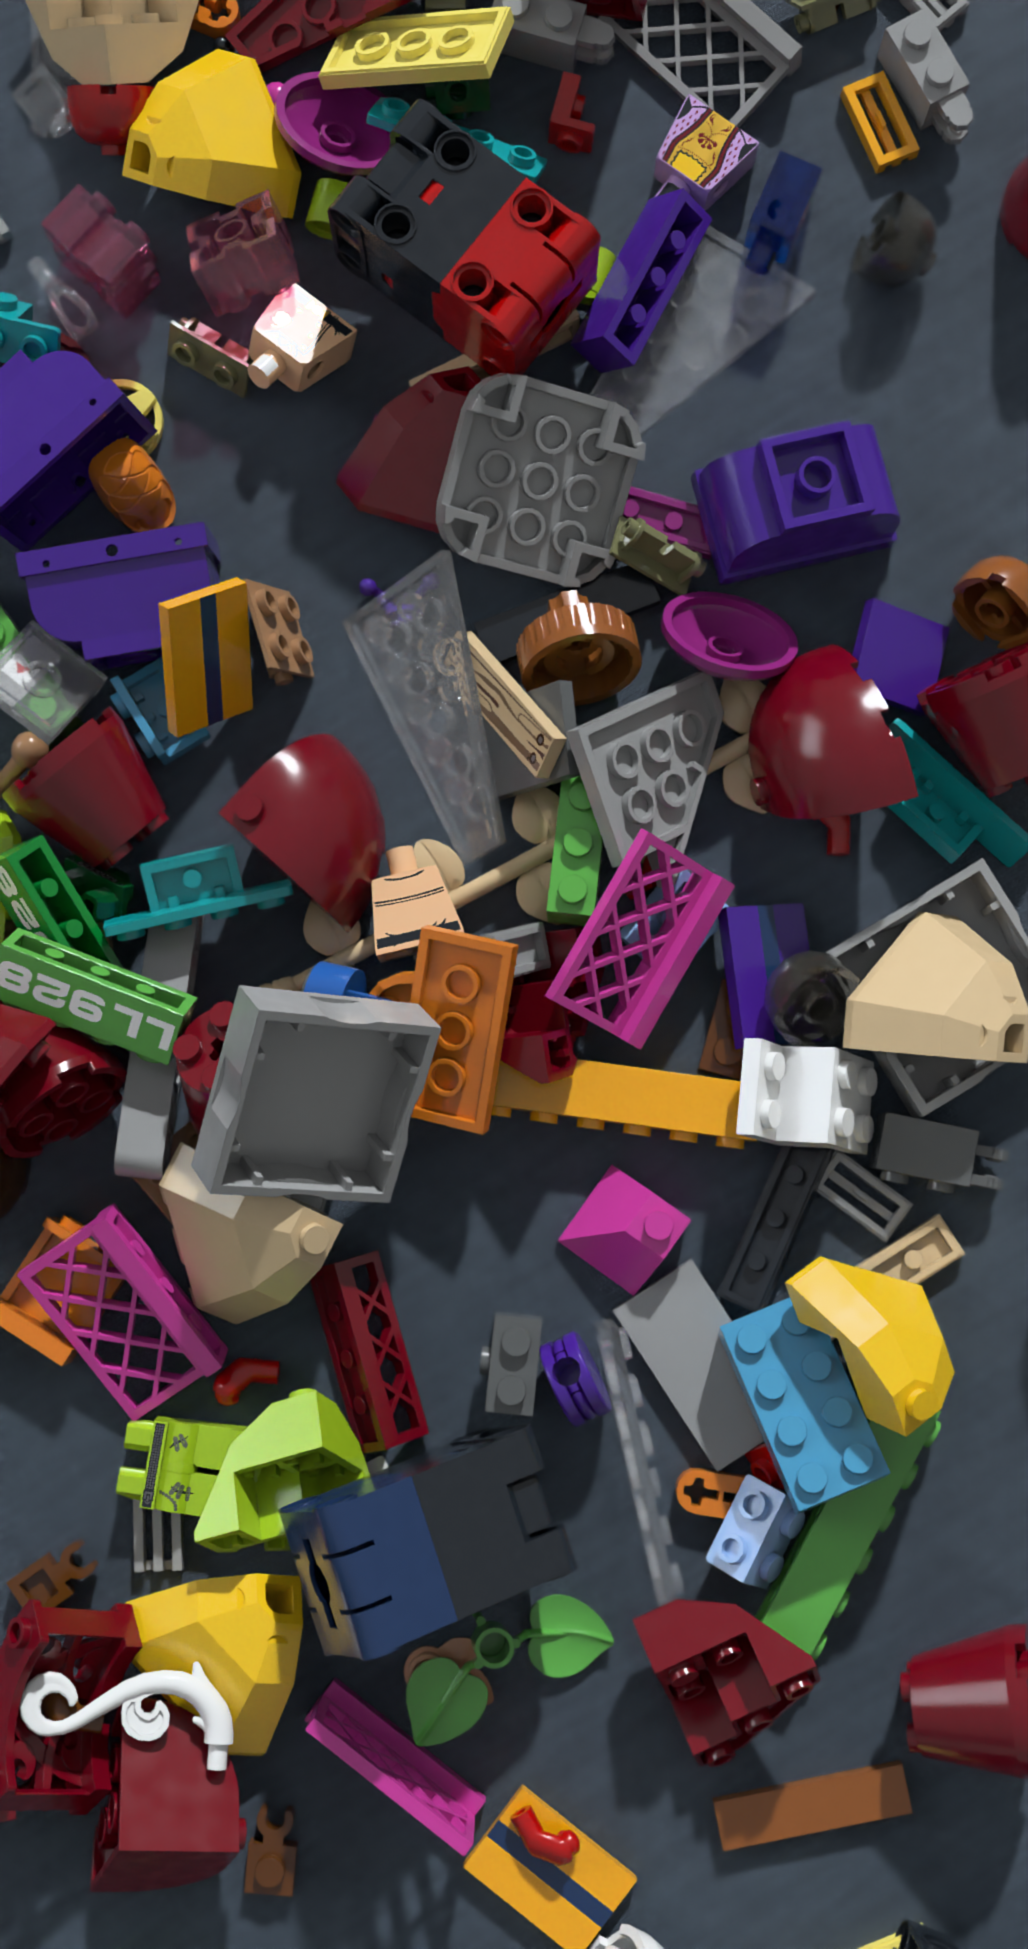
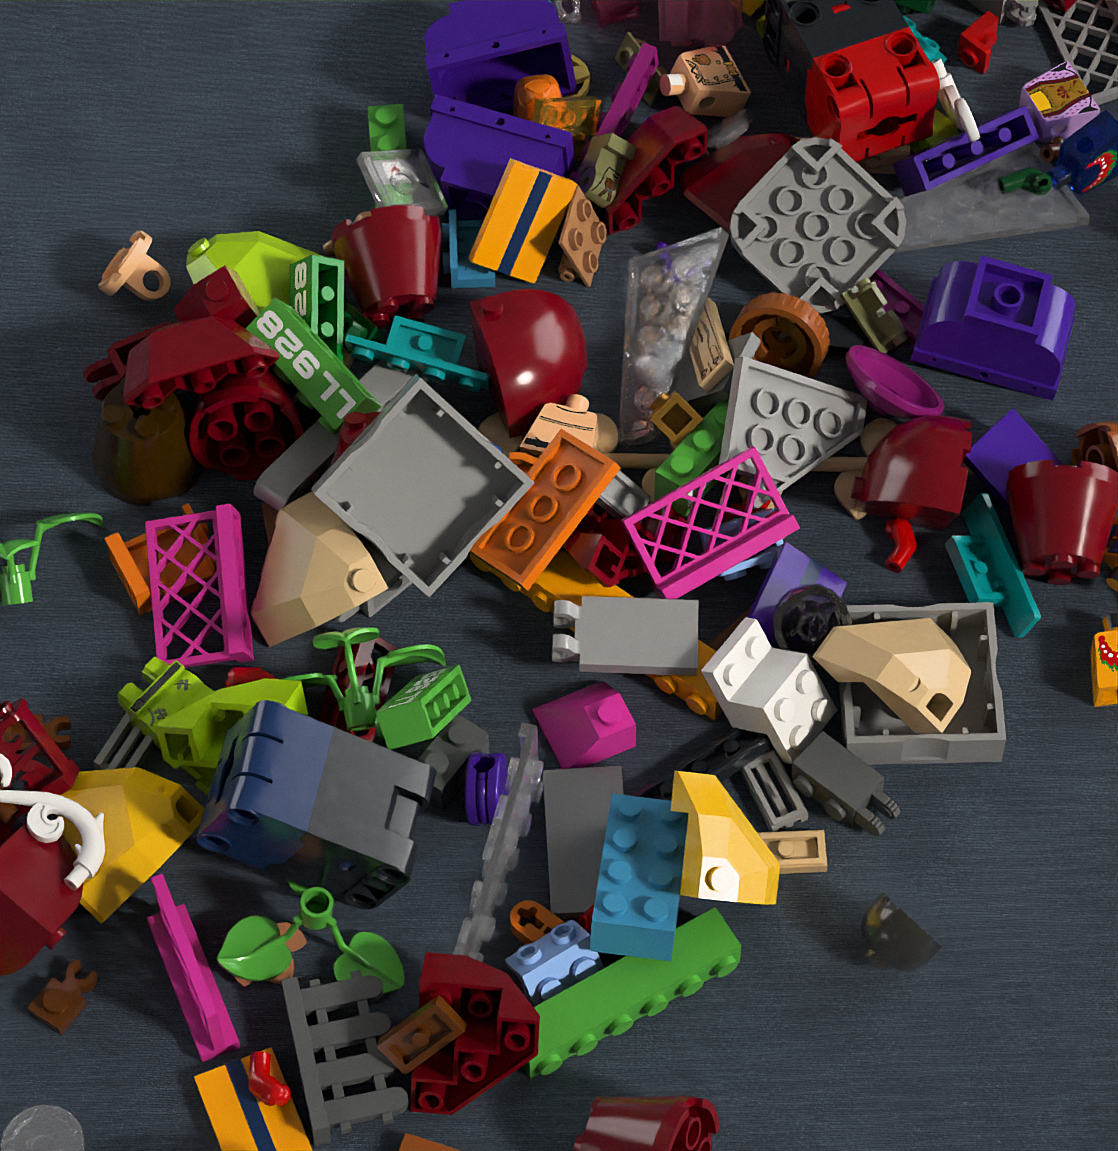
camera: 30 degrees right, 25 degrees down
none -> bright green plant [280,627,446,731]
none -> dark grey fence [281,970,408,1146]
none -> bright green brick [375,664,472,750]
none -> reddish brown plate [377,995,467,1075]
none -> clear yellow plate [532,96,601,160]
none -> light grey tile [552,596,699,676]
none -> magenta plate [568,43,659,183]
none -> olive leg [577,133,637,208]
none -> dark red brick [606,105,708,235]
none -> pearl gold brick [648,390,703,446]
none -> clear tile [695,109,753,160]
none -> white plant [932,58,980,142]
none -> dark green arm [997,167,1053,195]
none -> reddish brown arm [1040,136,1075,163]

